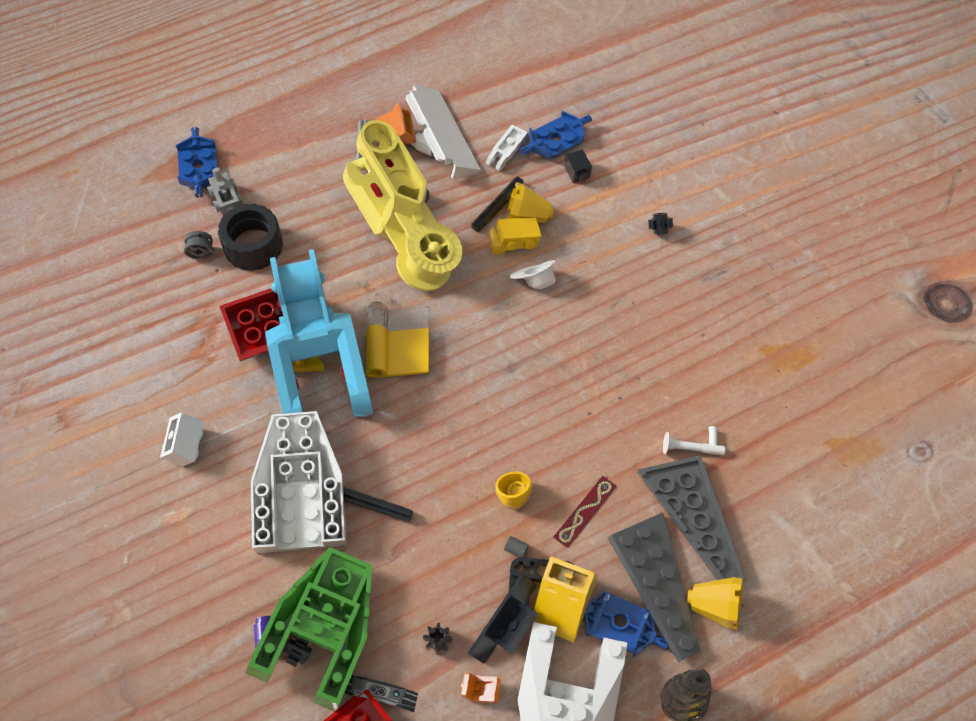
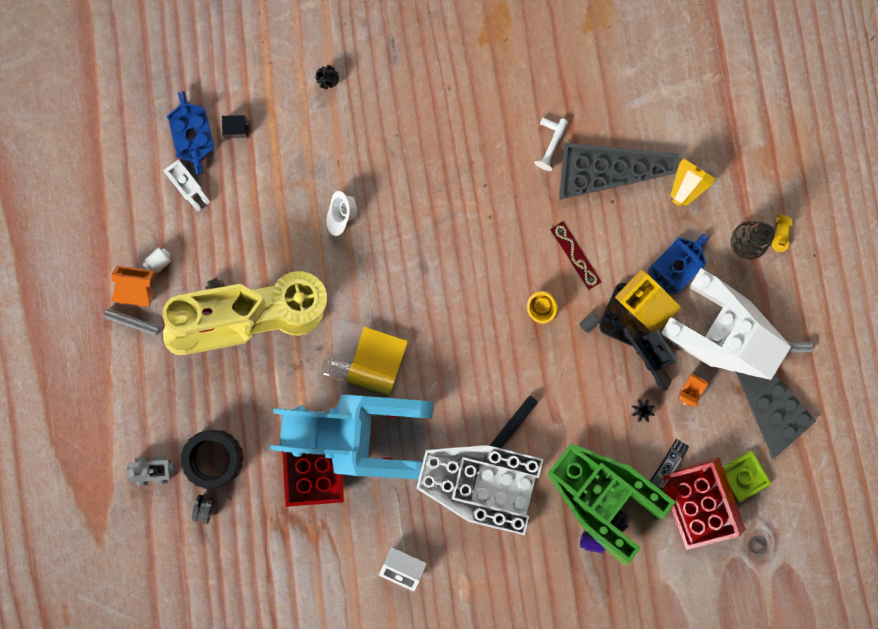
camera: 70 degrees left, 25 degrees up
blue plate [176,127,217,198] -> none
white slope [406,85,481,179] -> none
black axle [471,176,524,232] -> none
yellow hinge [488,217,541,255] -> none
yellow cone [506,182,554,223] -> none
dark grey wing [608,513,700,663] -> none

